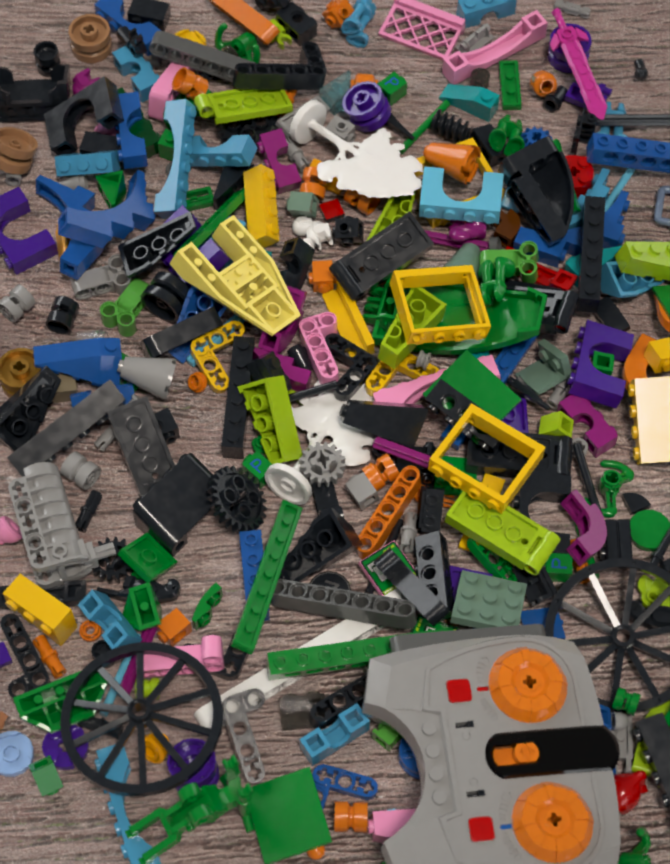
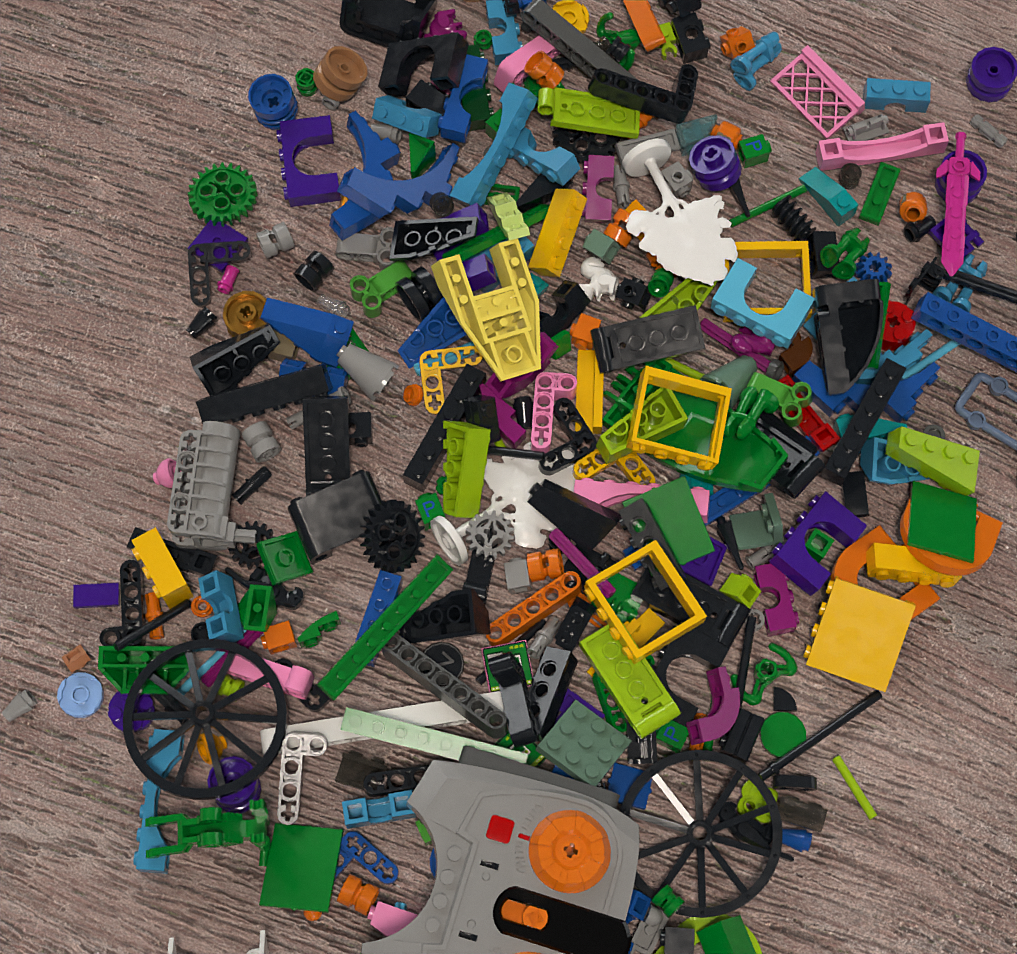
camera: 25 degrees right, 10 degrees up
green brick [29,755,64,797] -> none
black beam [140,306,223,358] -> none
red tile [319,199,345,223] -> none
light grey bush [415,350,431,371] -> none
orange cone [423,143,481,185] -> none
none -> black bar [113,599,191,652]
none -> clear smoke wheel [429,192,454,217]
none -> green plate [474,30,493,50]
none -> yellowish green slope [487,192,530,241]
none -> green tile [551,330,571,360]
none -> black wheel [605,36,631,63]
none -> green wheel [648,268,674,298]

